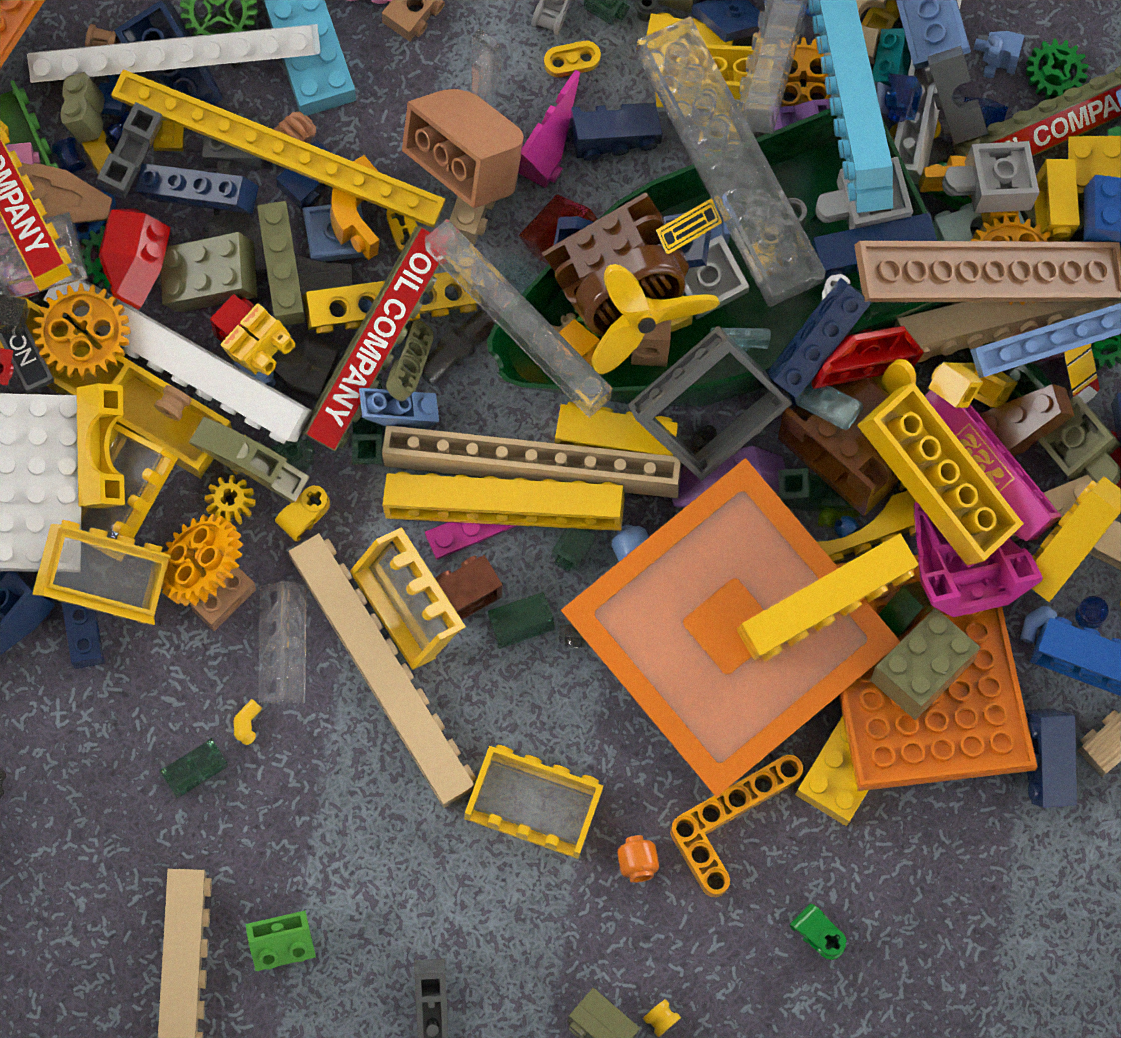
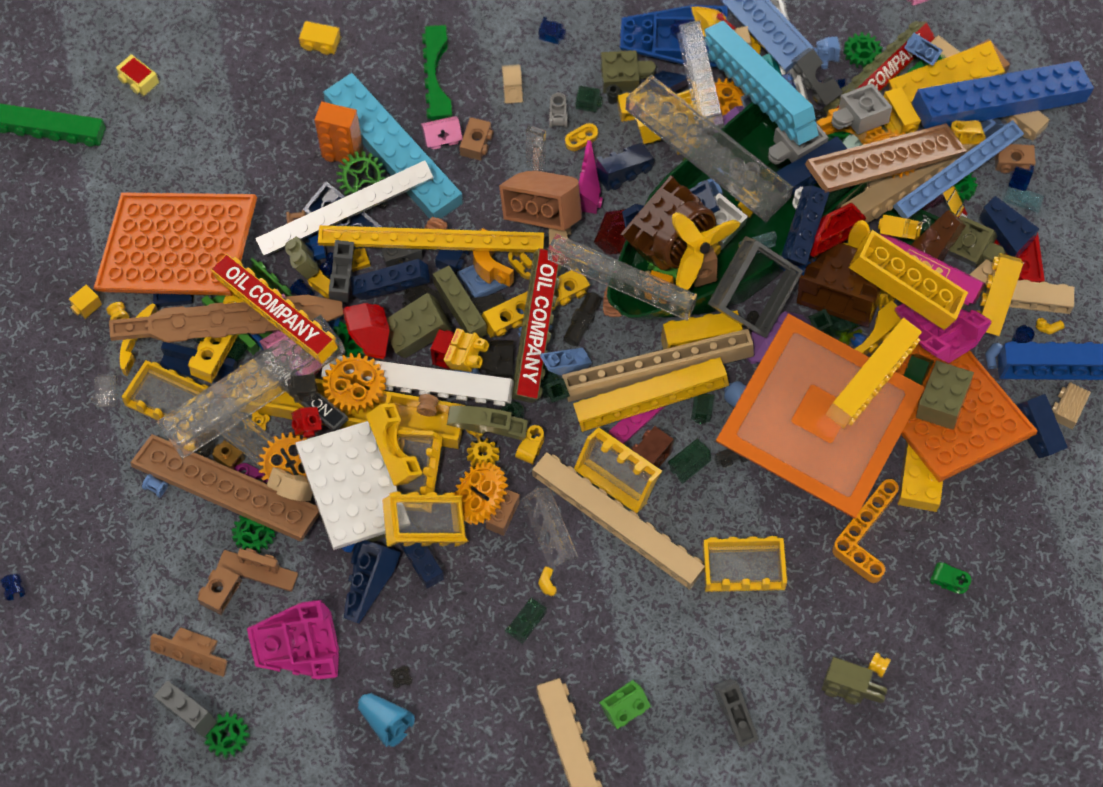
camera: 15 degrees left, 10 degrees down
olive beam [386,320,434,401] -> none
orange head [617,835,659,883] -> none
sticker [656,198,722,254] -> none
clear light blue plate [795,378,863,430] -> none

